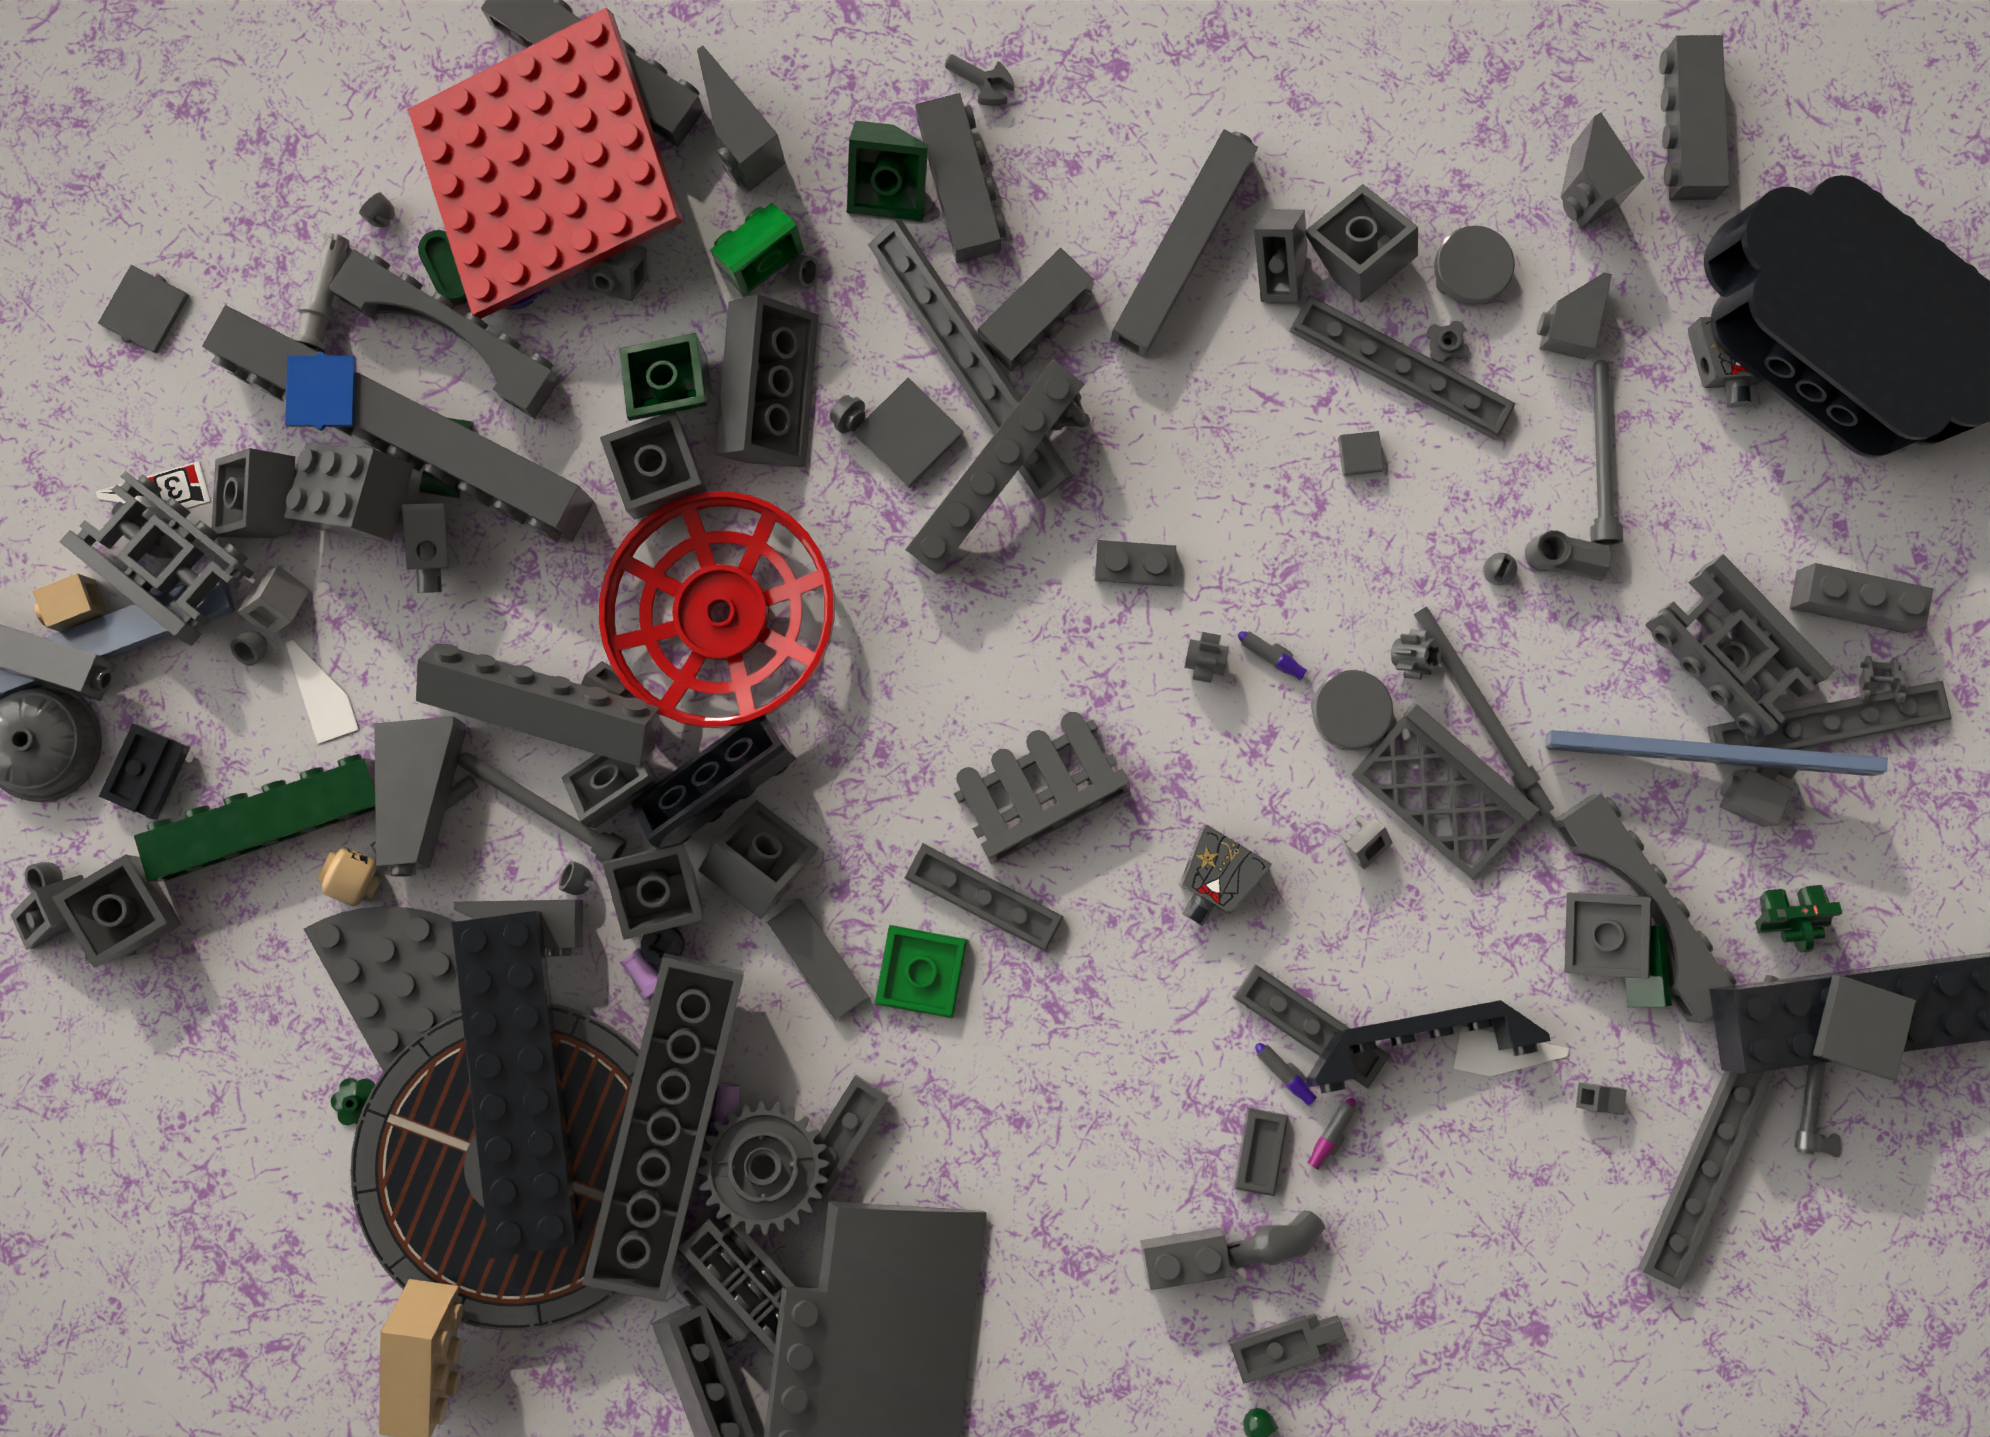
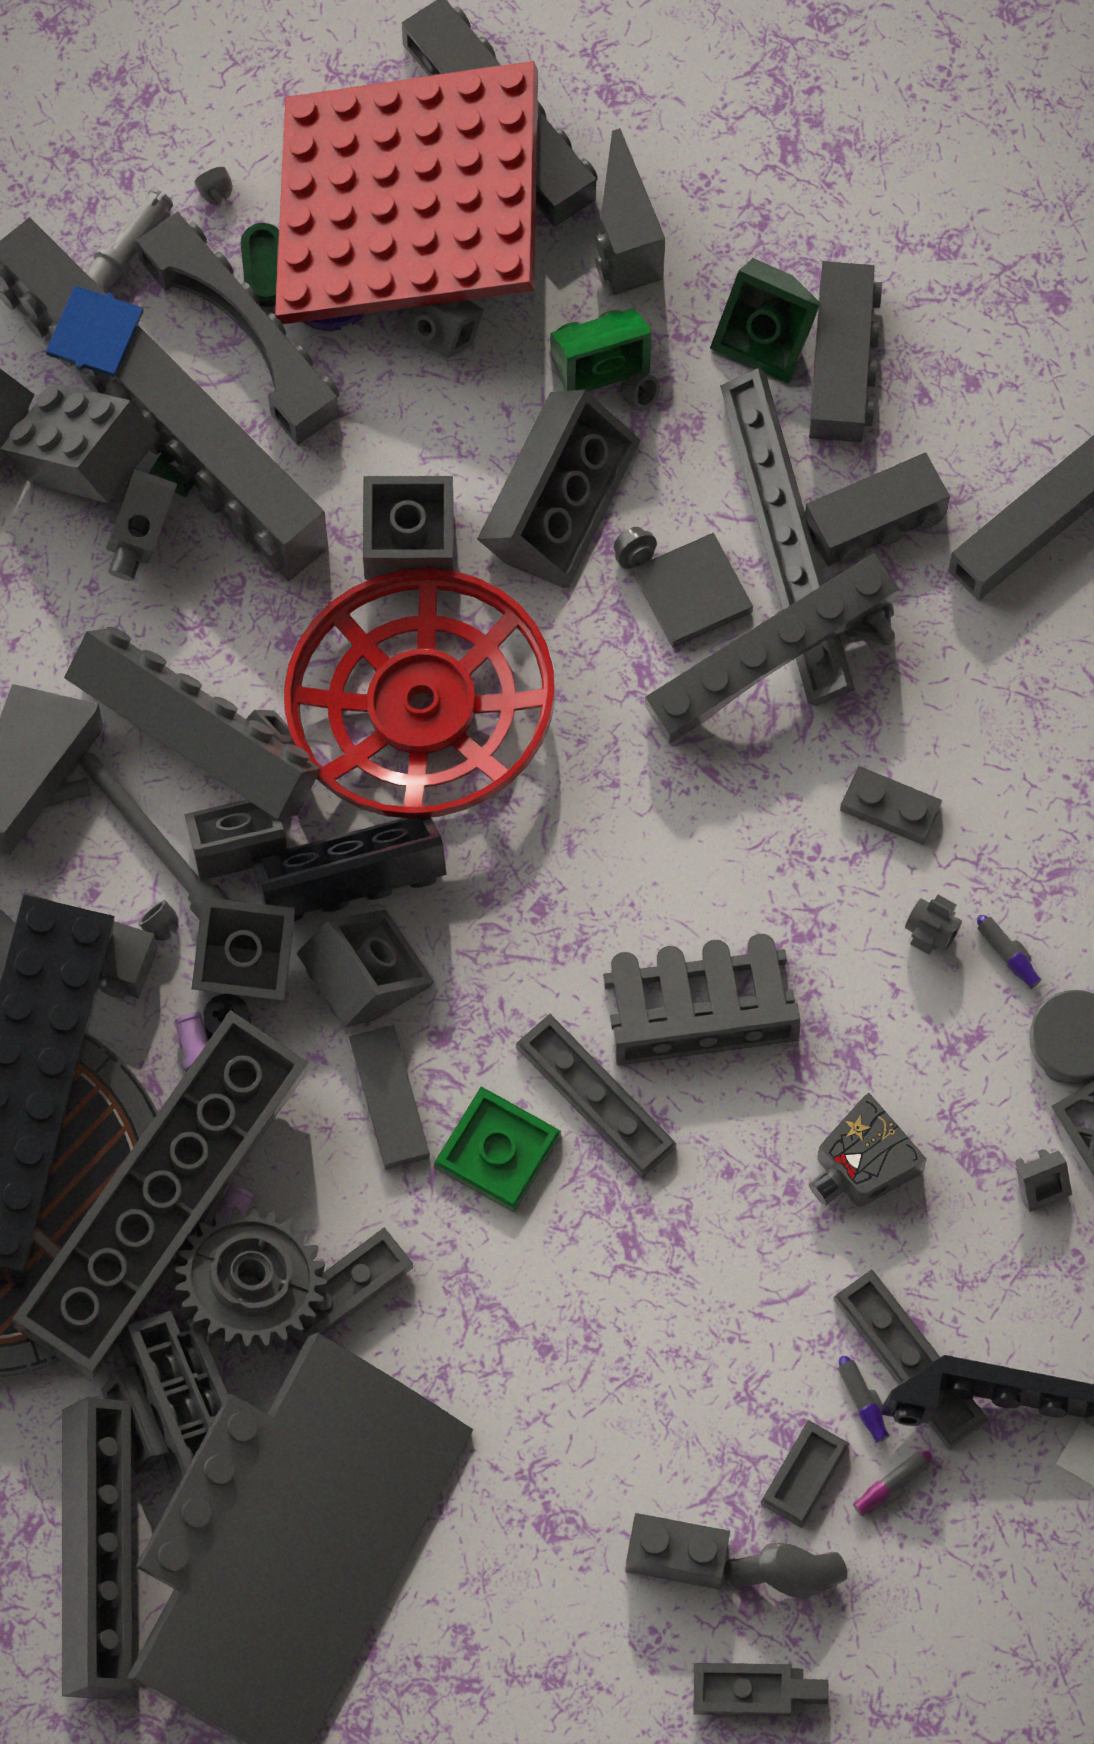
camera: 20 degrees right, 15 degrees down
dark green slope [619,333,712,421] -> none
dark grey bar [945,54,1014,106] -> none

